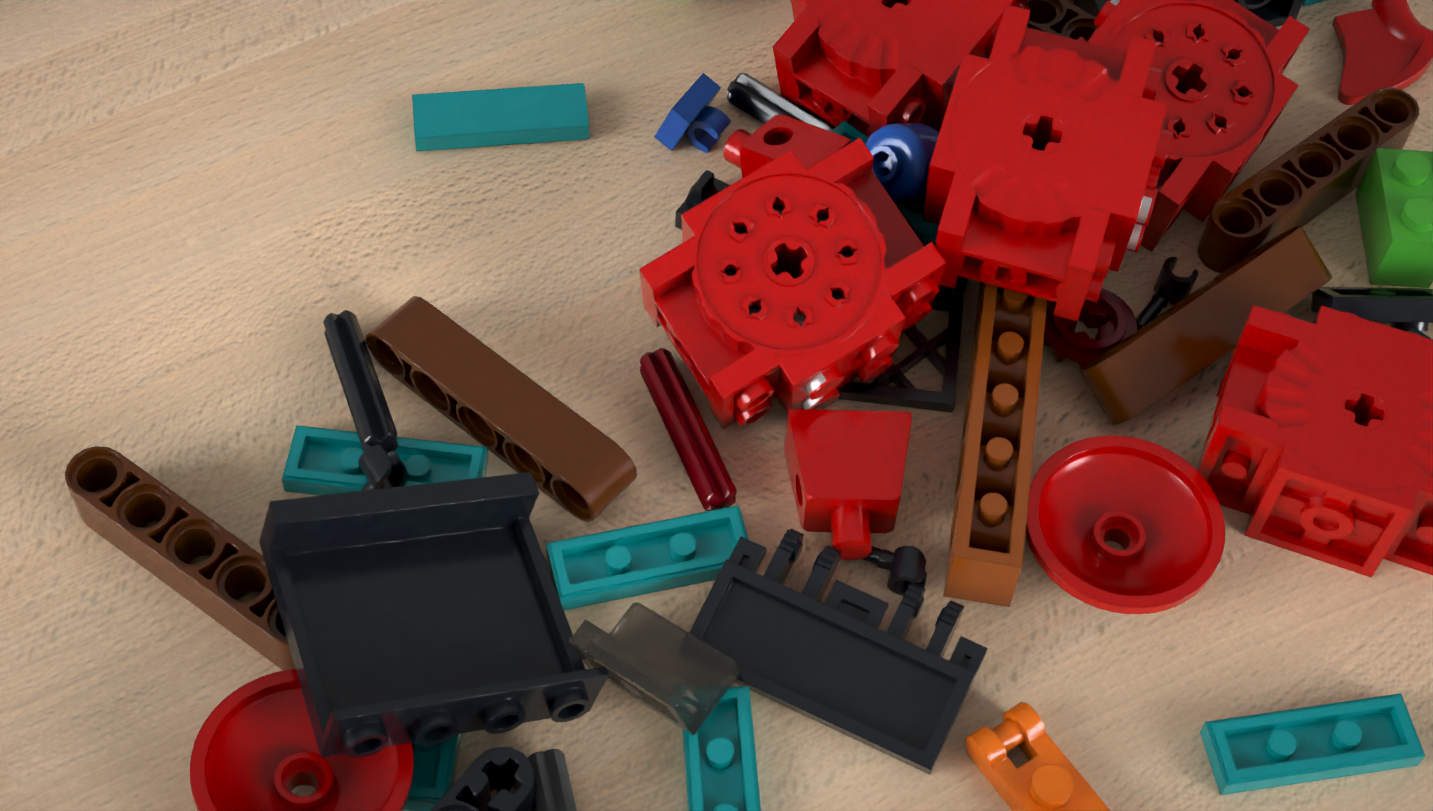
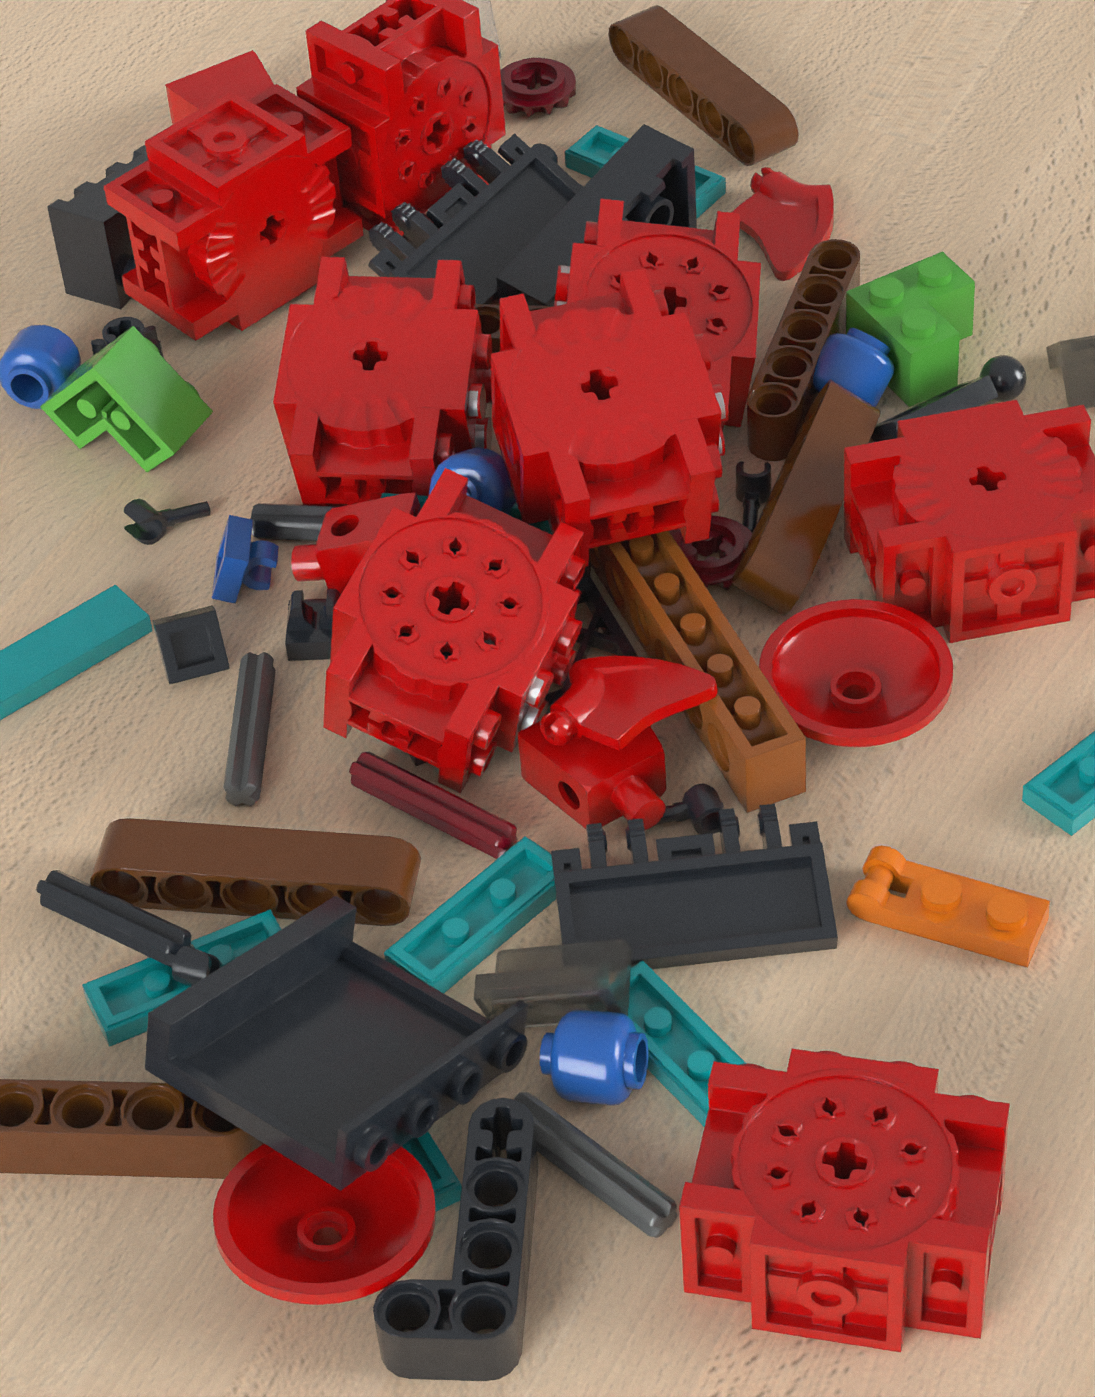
camera: 25 degrees left, 10 degrees down
none -> black hand [124,499,211,545]
none -> black tile [152,605,230,685]
none -> dark grey axle [223,652,276,806]
none -> red arm [540,656,718,751]
none -> blue head [540,1010,648,1106]
none -> blue head [813,328,895,407]

